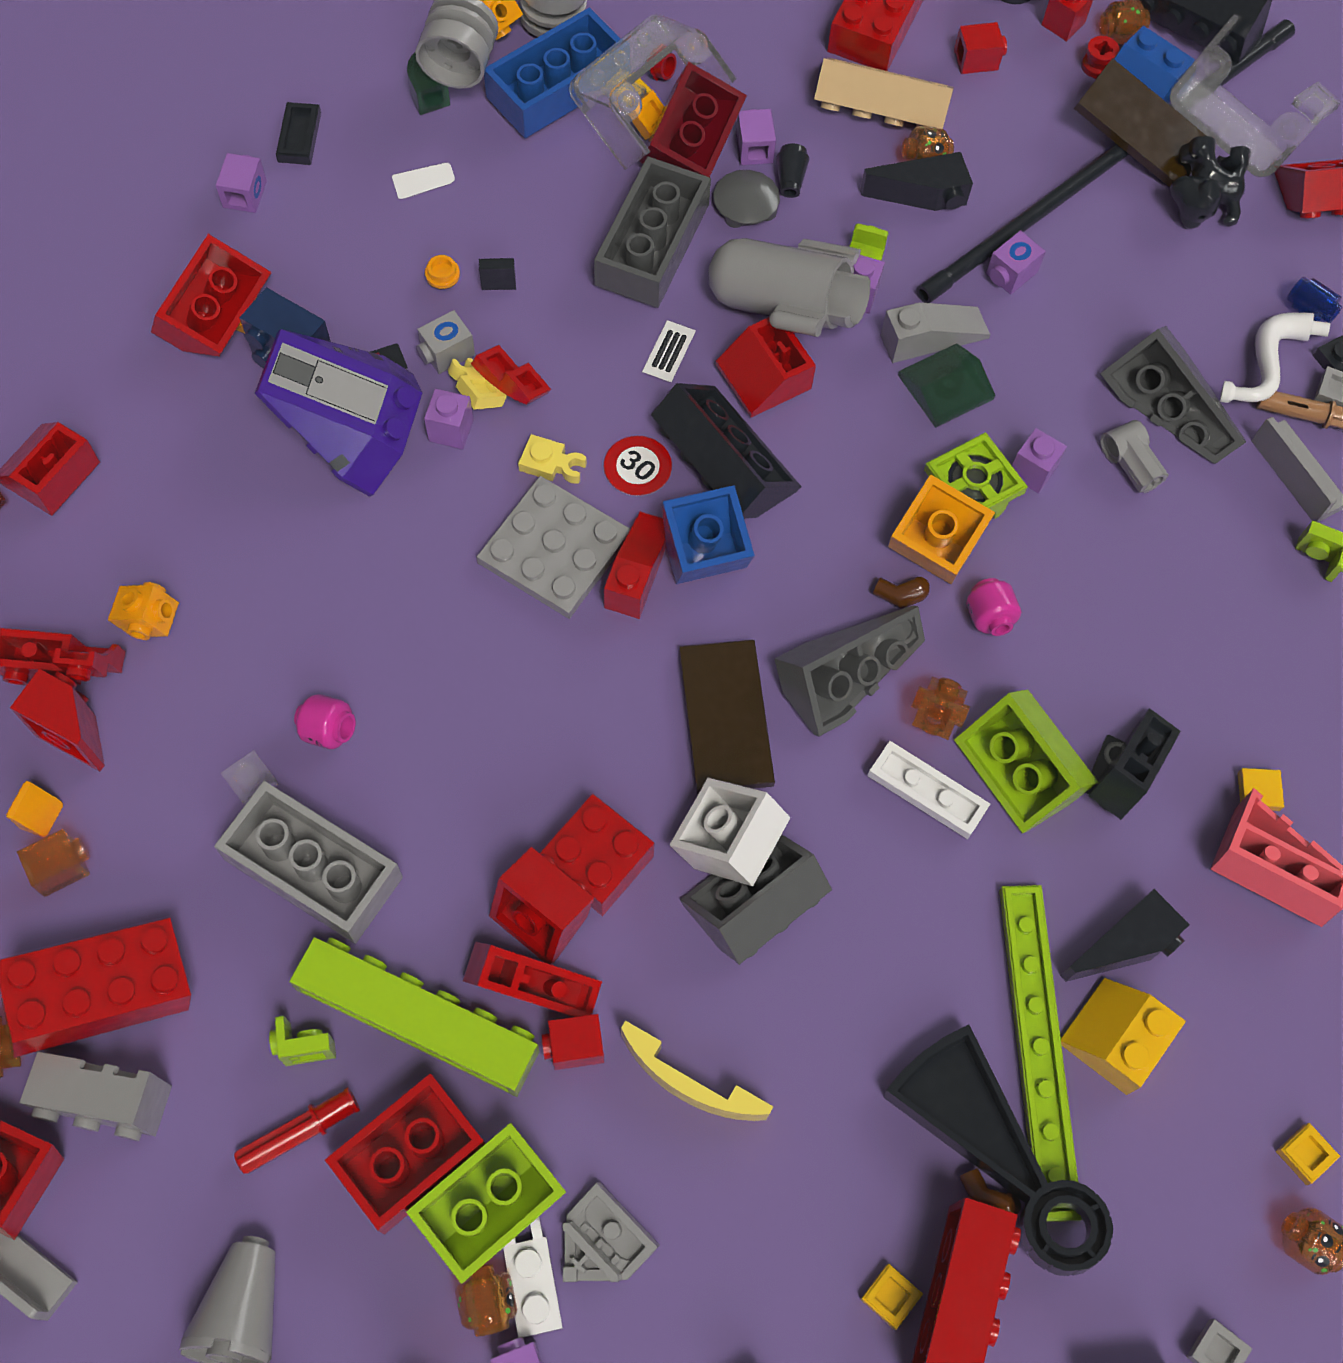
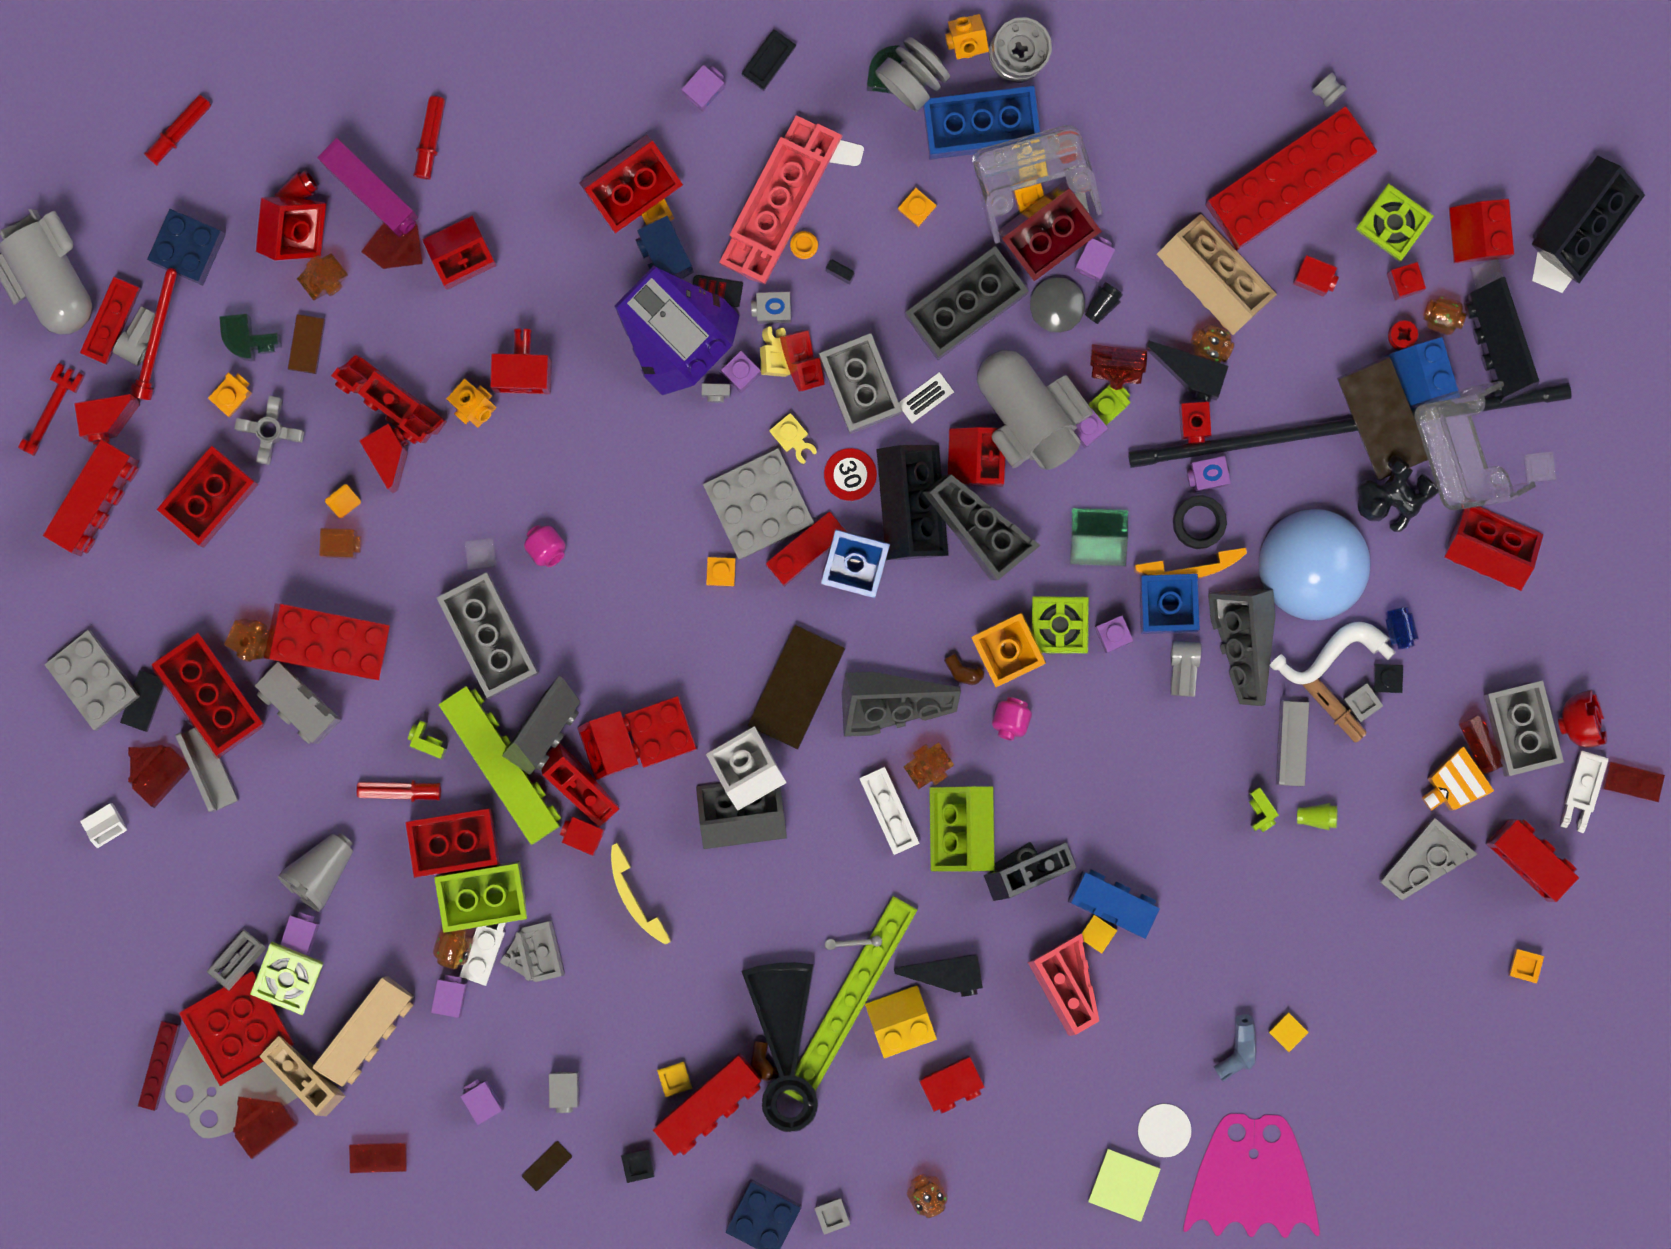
camera: 35 degrees right, 20 degrees up
light grey slope [880,302,990,363] -> none
yellow tile [1275,1123,1340,1185] -> none
none -> red brick [491,328,552,394]
none -> dark grey slope [502,676,580,775]
none -> light grey plate [702,383,731,403]
none -> light orange plate [706,557,736,587]
none -> coral slope [719,115,843,284]
none -> light grey brick [819,333,902,435]
none -> light grey hinge [825,936,882,950]
none -> light orange plate [898,188,937,228]
none -> red brick [919,1056,985,1114]
none -> dark grey wedge [923,475,1041,580]
none -> blue wedge [1068,869,1160,939]
none -> clear red slope [1090,344,1147,390]
none -> light orange slope [1133,548,1247,579]
none -> blue slope [1140,574,1200,634]
none -> black tyre [1173,495,1227,549]
none -> red brick [1179,402,1211,444]
none -> light blue piece [1259,509,1371,620]

